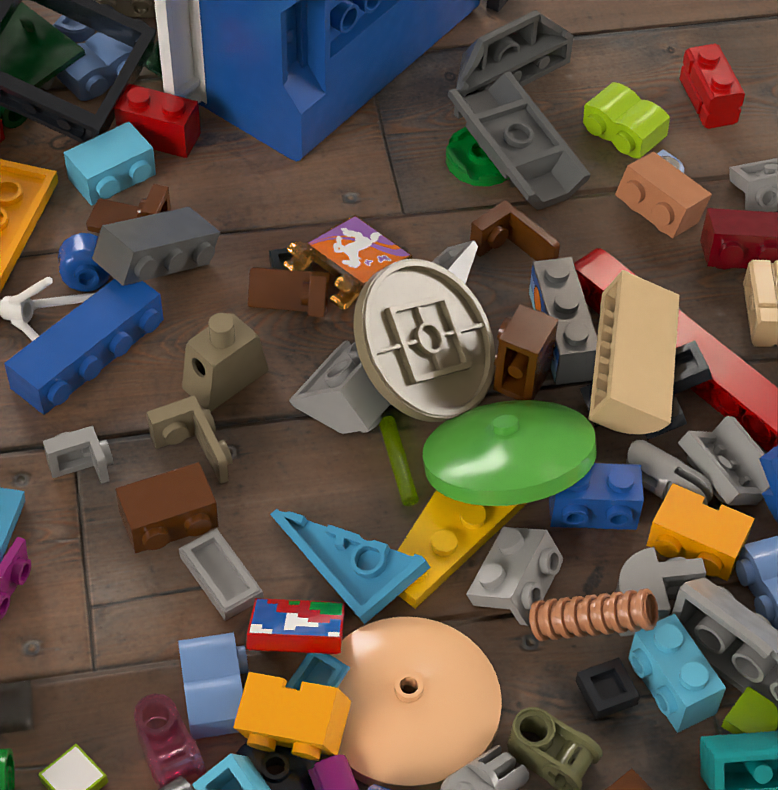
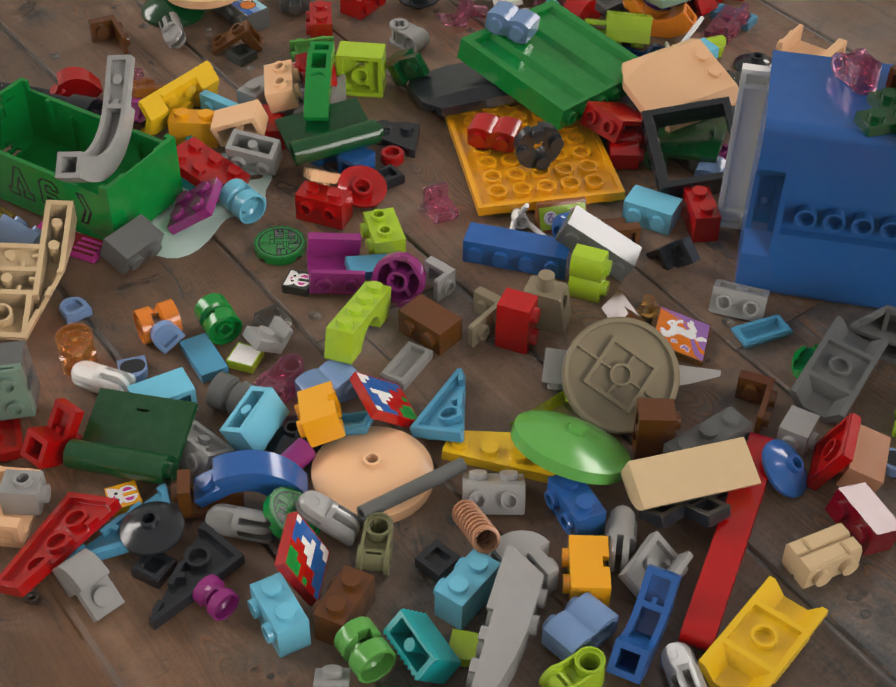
camera: 65 degrees right, 10 degrees down
none -> light grey bracket [242,316,293,354]
none -> lime arch [324,281,392,364]
none -> dark grey piece [357,458,467,521]
none -> magenta cylinder [371,251,426,307]
none -> red brick [495,287,541,355]
none -> slope [535,196,587,233]
none -> lime brick [568,243,612,304]
none -> black slope [646,236,701,271]
none -> light grey bracket [708,279,770,321]
none -> dark azure tile [731,314,793,349]
none -> blue dish [762,439,807,498]
none -> light grey brick [776,405,820,459]
none -> red tile [806,413,862,491]

